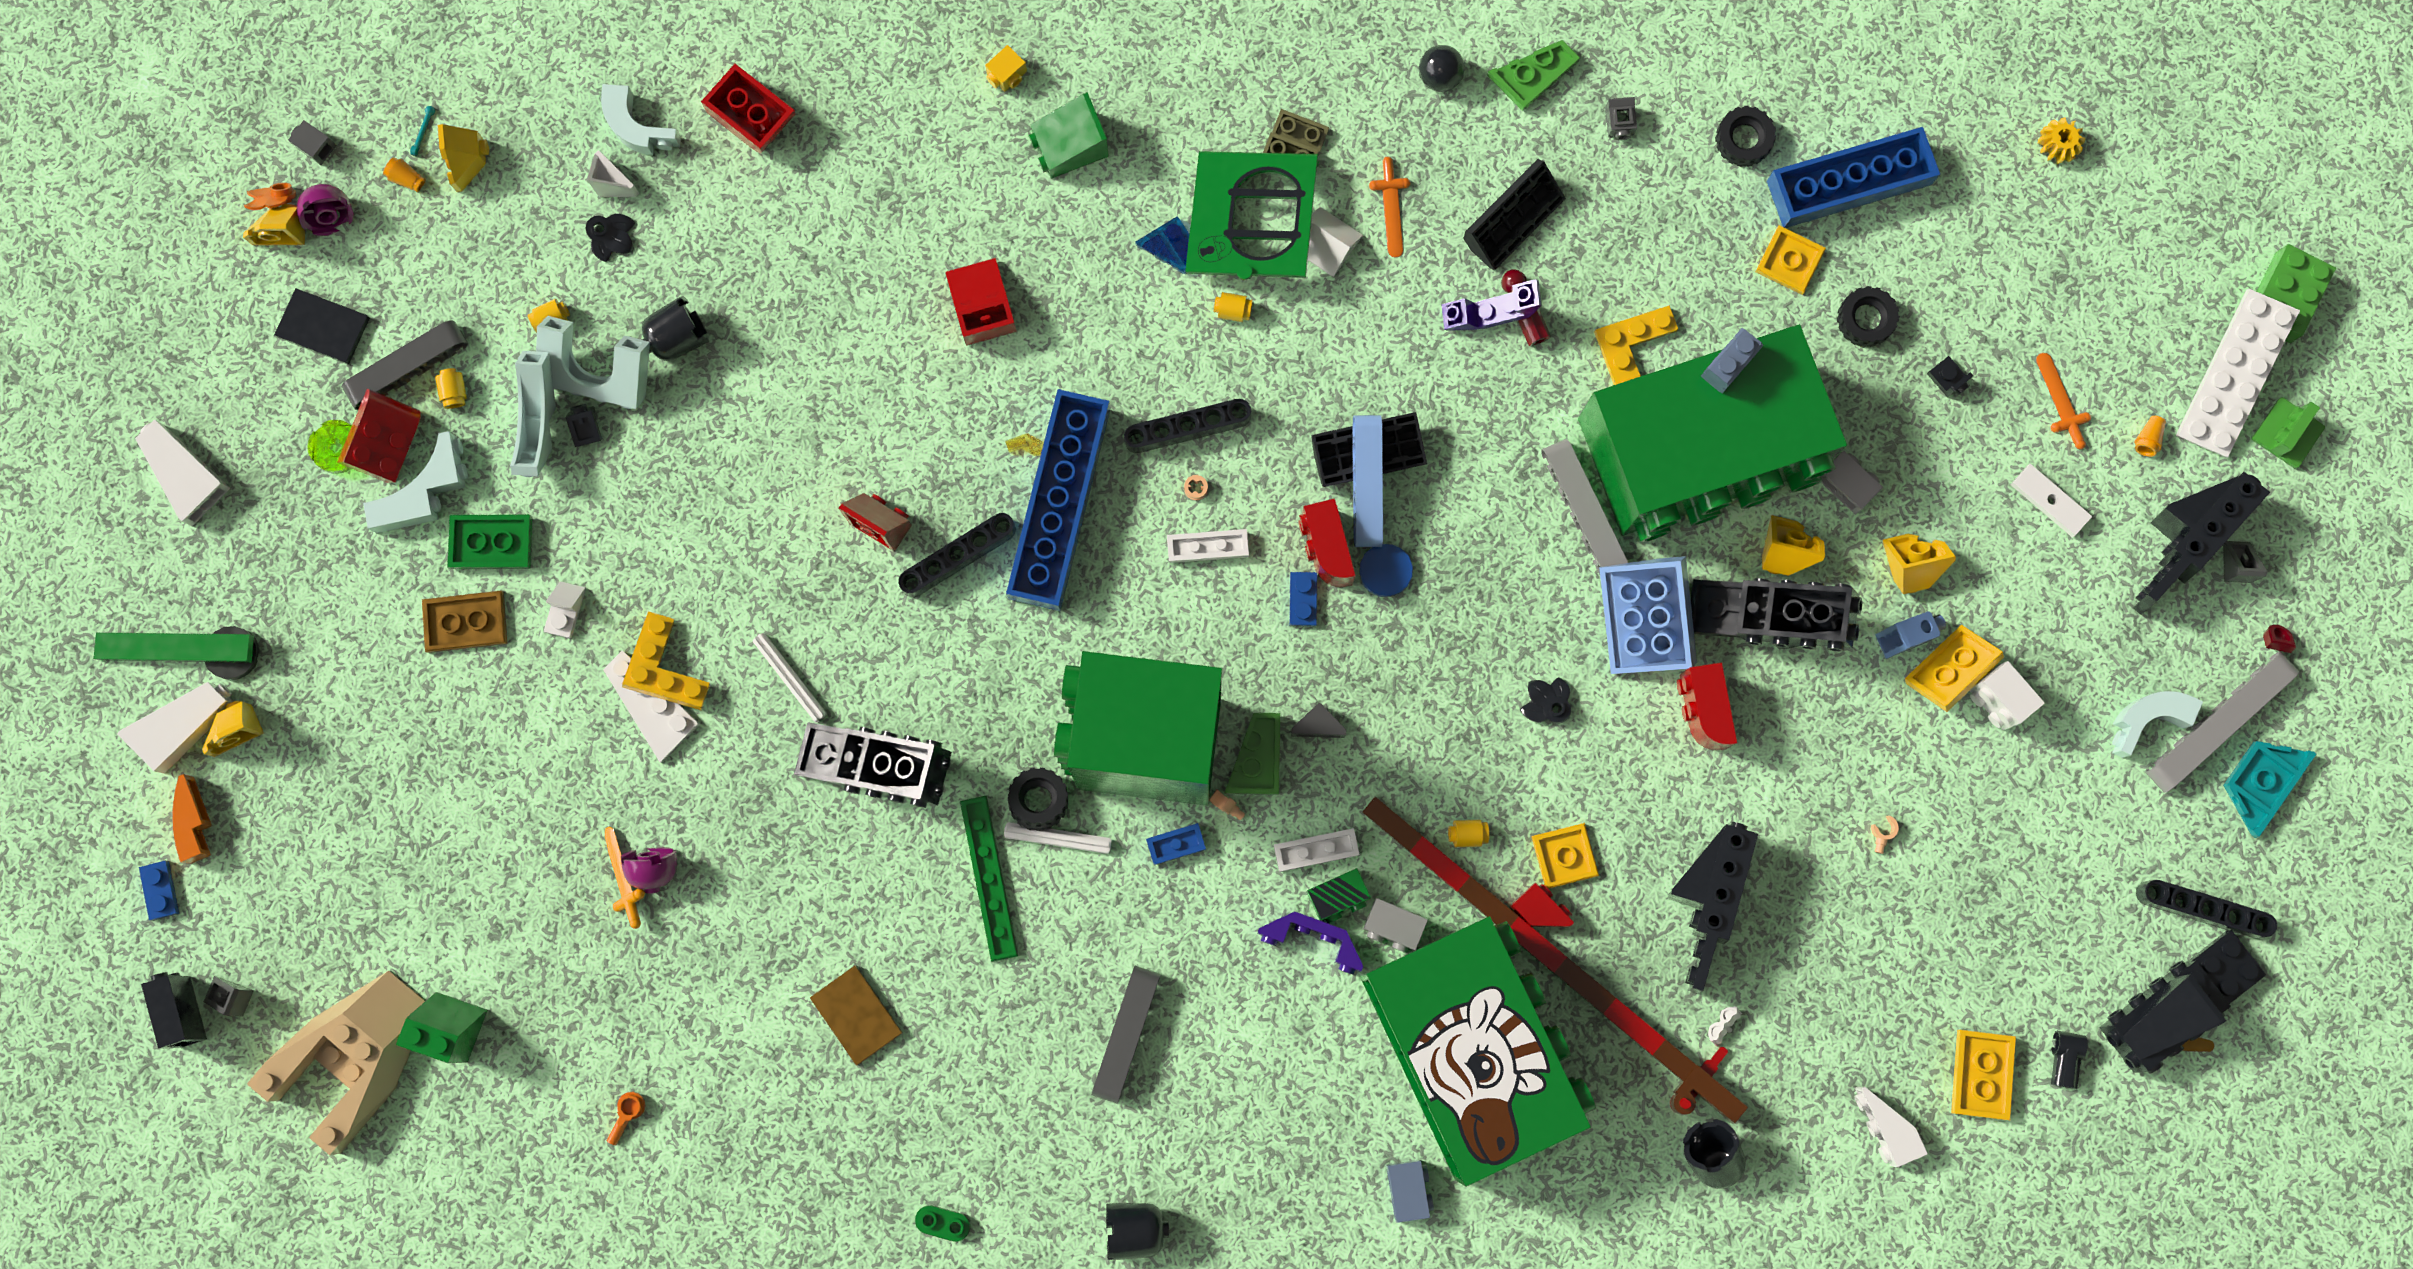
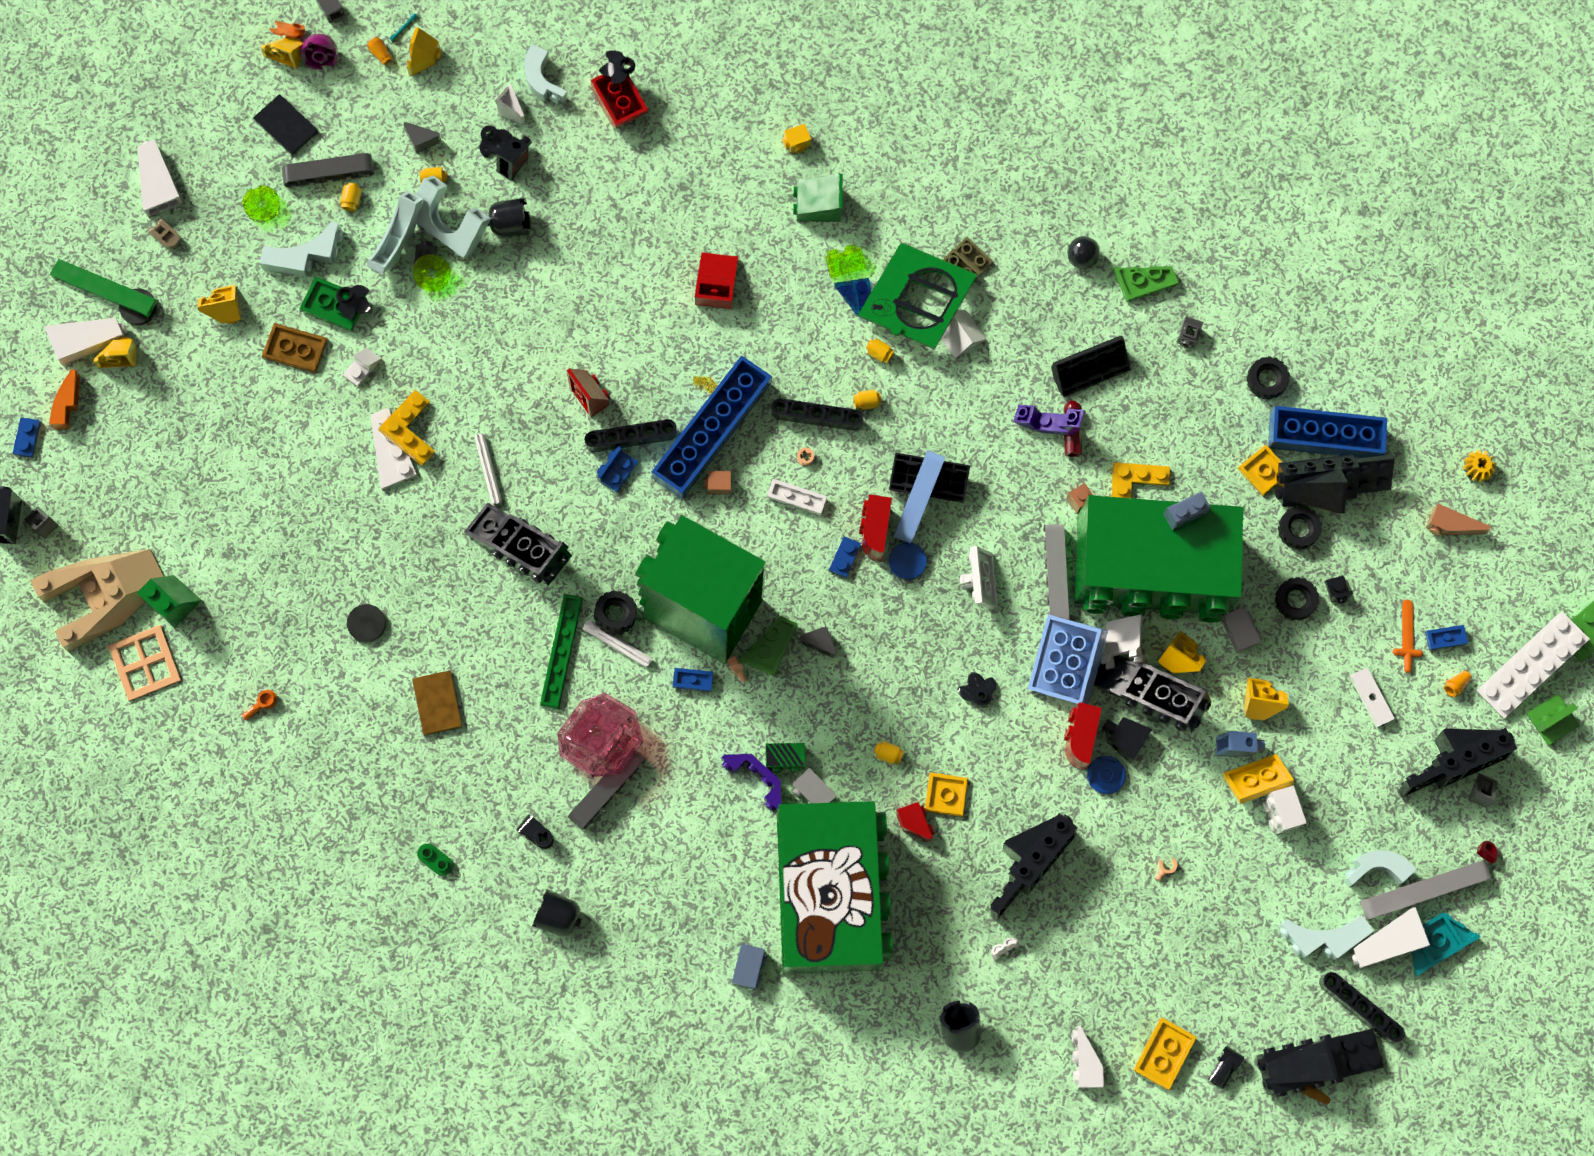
camera: 15 degrees right, 5 degrees down
red brick [337,389,421,483] -> none
light orange sword [605,827,645,929] -> none
magenta cylinder [620,847,677,894] -> none
white plate [1274,828,1360,872] -> none
reddish brown piece [1362,797,1748,1124] -> none
orange sword [1369,156,1410,257] -> none
none -> light nougat window [107,625,181,701]
none -> dark tan plate [147,218,180,249]
none -> yellow slope [197,285,241,324]
none -> black plate [336,285,371,320]
none -> pearl dark grey tile [347,604,386,643]
none -> dark grey slope [403,122,441,153]
none -> clear neon green plate [413,254,451,292]
none -> black torso [496,136,532,181]
none -> black piece [516,814,554,849]
none -> clear pink piece [558,692,643,777]
none -> blue bracket [597,446,638,493]
none -> black plate [599,50,636,84]
none -> nougat brick [704,471,731,494]
none -> clear neon green bracket [823,244,866,278]
none -> yellow brick [853,389,881,411]
none -> white plate [960,546,998,610]
none -> nougat brick [1066,483,1093,514]
none -> blue tile [1087,756,1126,794]
none -> white flag [1101,615,1143,669]
none -> black torso [1102,717,1152,763]
none -> black wedge [1275,455,1395,514]
none -> black tyre [1275,577,1319,621]
none -> light aqua arch [1278,915,1374,960]
none -> white slope [1351,907,1429,969]
none -> nougat slope [1425,503,1491,536]
none -> blue plate [1425,625,1468,651]

